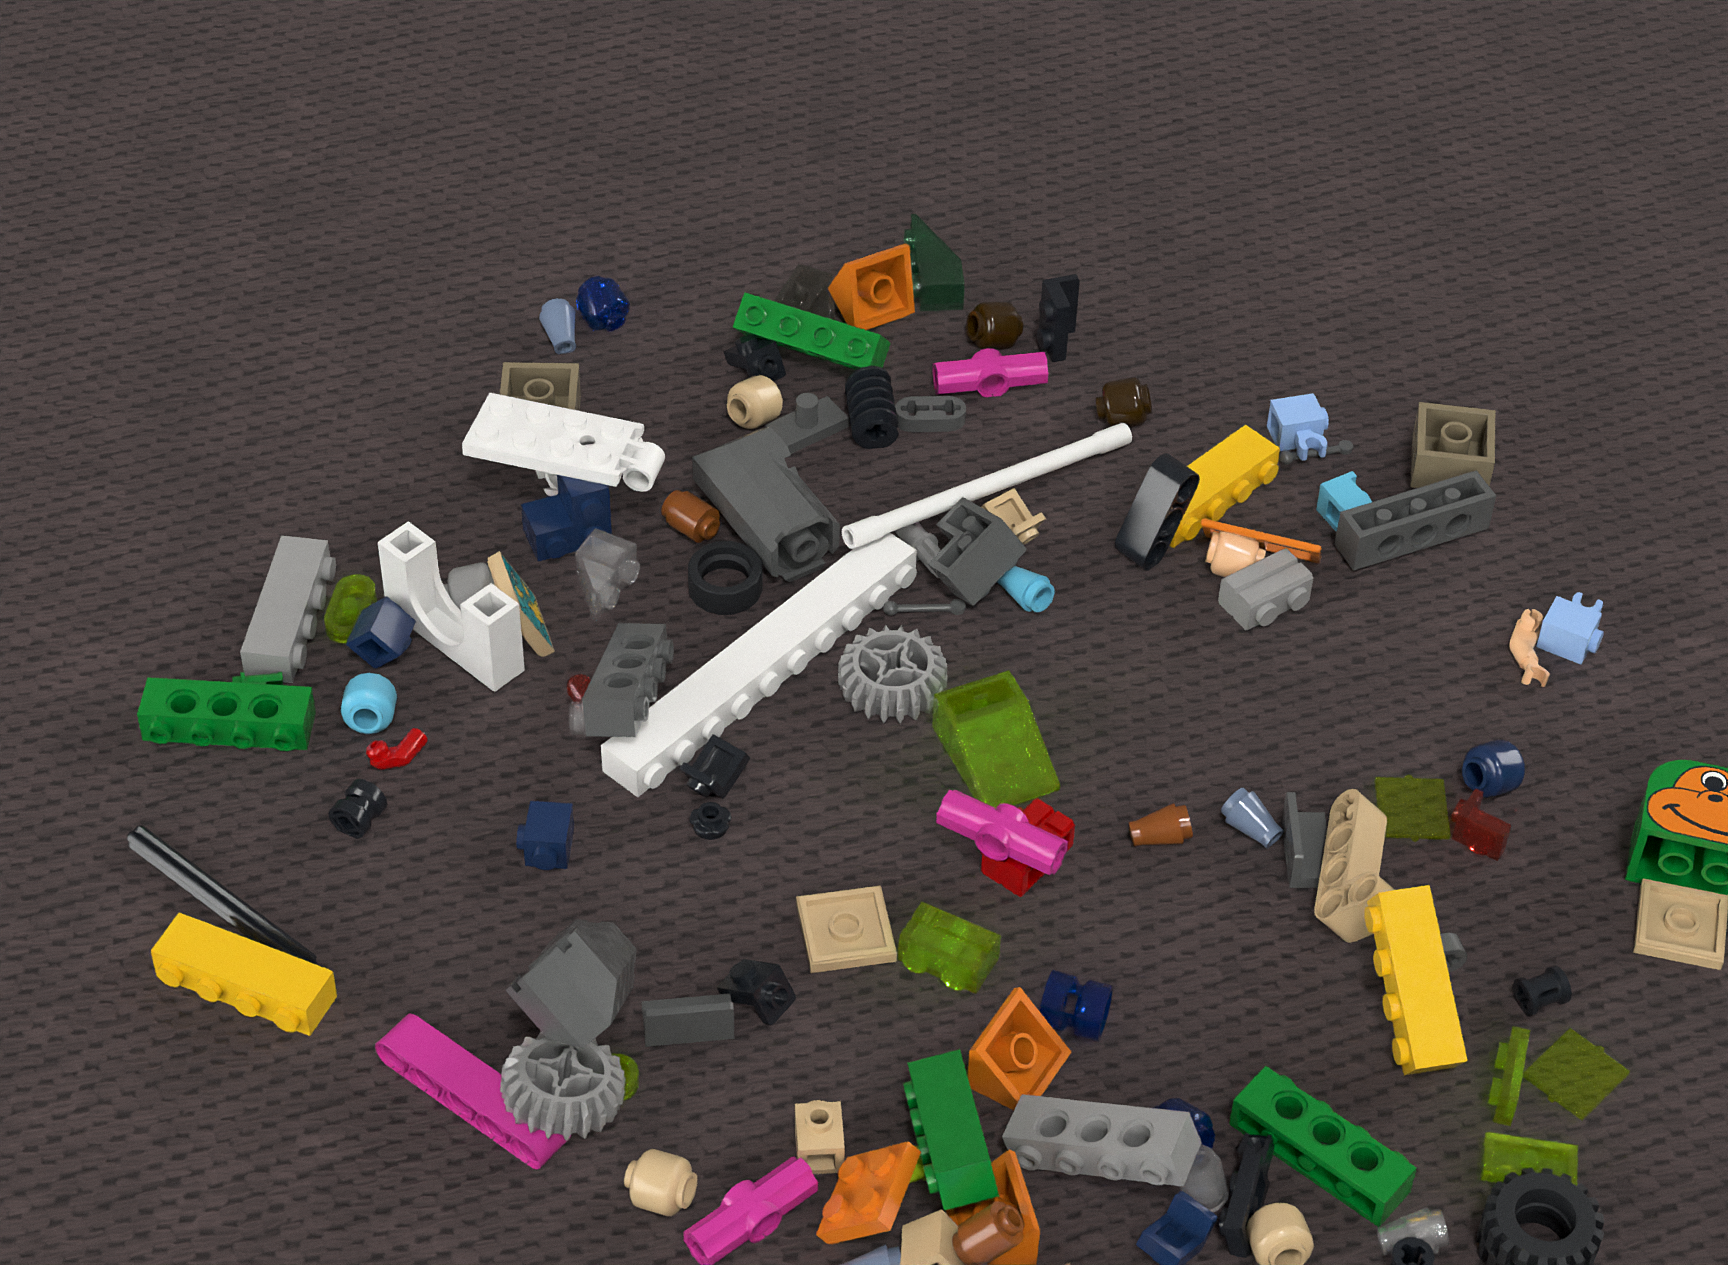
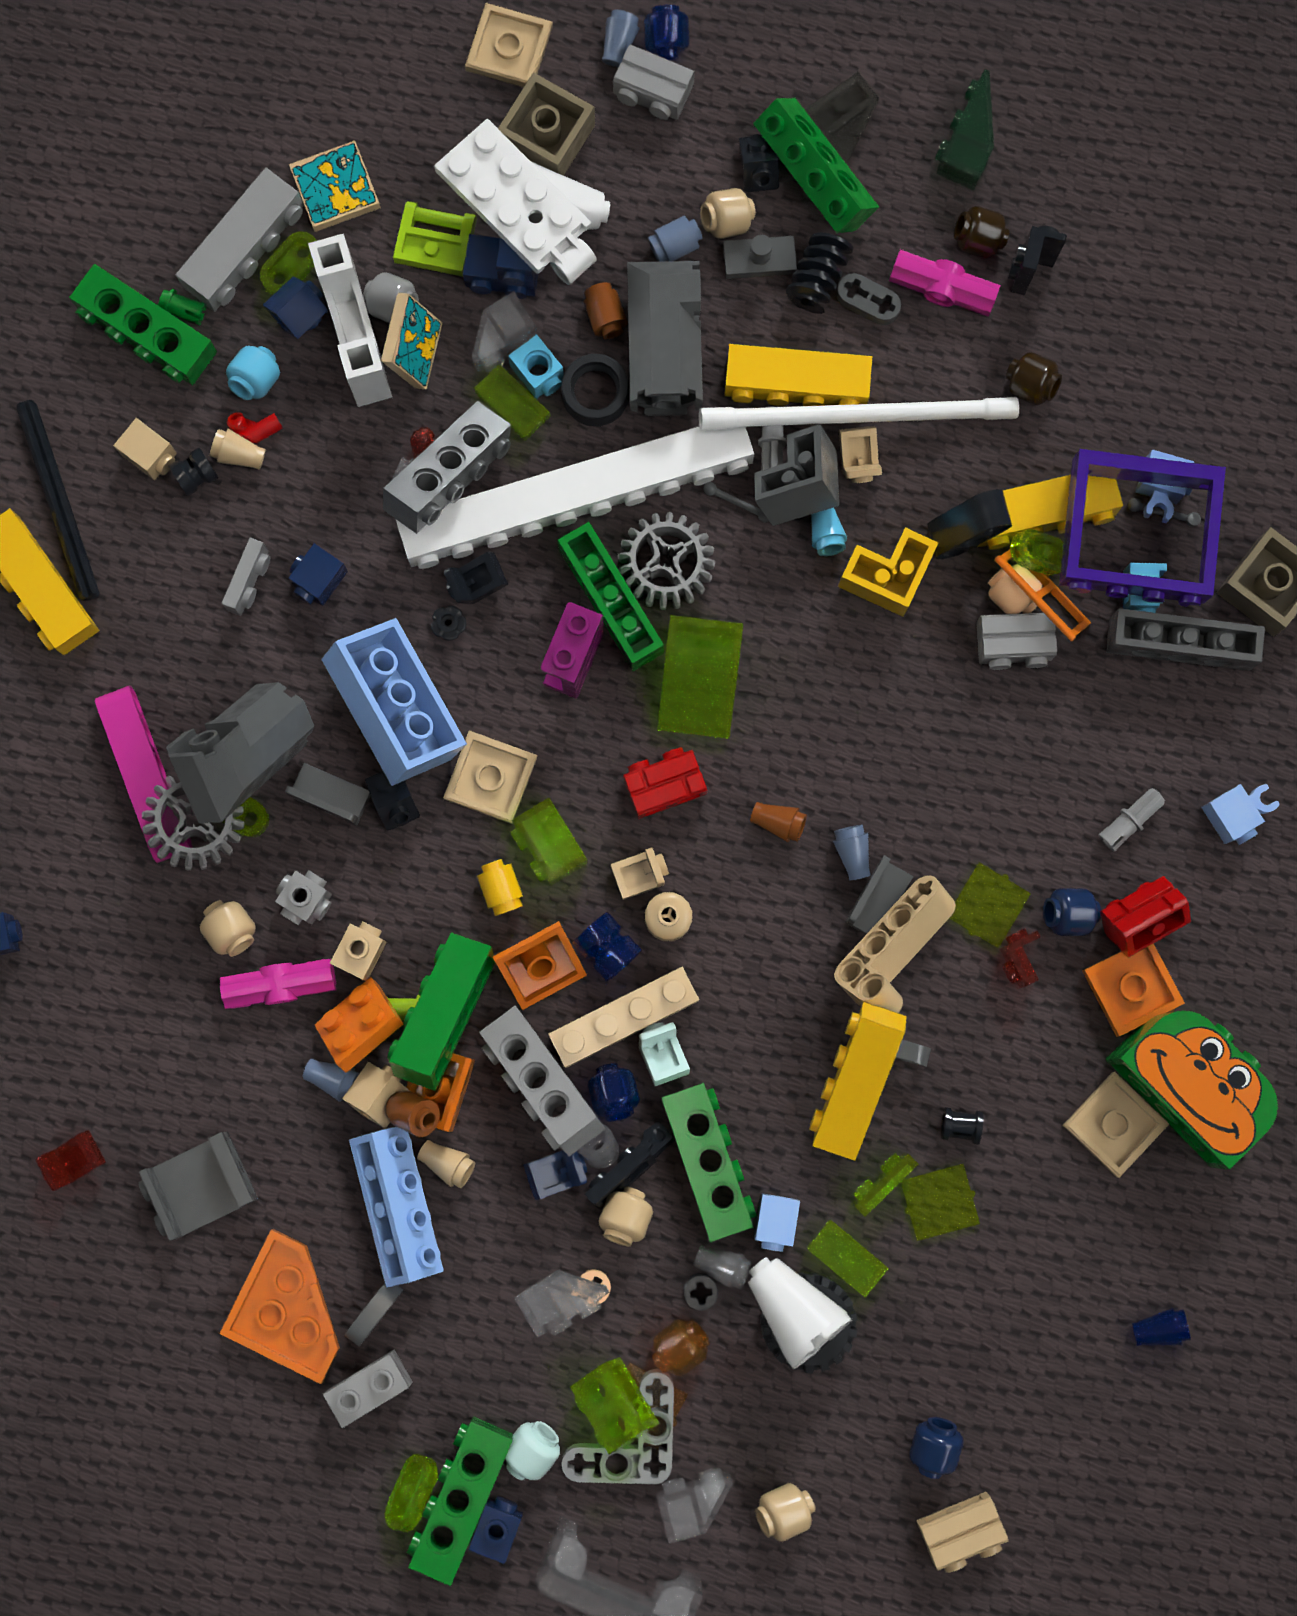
camera: 30 degrees right, 35 degrees up
orange slope [828,244,915,330] -> none
dark pink piece [936,790,1068,875] -> none
light nougat arm [1509,609,1550,687] -> none
none -> tan brick [113,418,177,481]
none -> tan cone [210,429,266,470]
none -> light grey plate [221,538,270,616]
none -> light grey brick [275,870,332,925]
none -> tile [289,141,381,232]
none -> light blue brick [321,618,467,786]
none -> lime plate [393,201,477,276]
none -> tan tile [465,3,553,87]
none -> clear neon green plate [474,364,550,441]
none -> yellow brick [477,859,523,916]
none -> medium azure brick [508,335,564,399]
none -> magenta panel [541,602,604,699]
none -> tan brick [549,966,699,1068]
none -> green brick [558,522,664,672]
none -> tan bracket [611,848,669,900]
none -> light grey brick [613,45,695,120]
none -> light aqua bracket [639,1022,690,1086]
none -> tan head [645,892,692,941]
none -> sand blue brick [648,215,703,262]
none -> yellow brick [724,344,872,406]
none -> white cone [748,1257,852,1369]
none -> light blue brick [754,1193,800,1252]
none -> yellow brick [838,528,938,617]
none -> clear neon green plate [1010,529,1064,576]
none -> dark purple window [1059,449,1226,607]
none -> orange plate [1082,943,1185,1037]
none -> light grey axle [1098,788,1165,852]
none -> red brick [1100,876,1191,958]

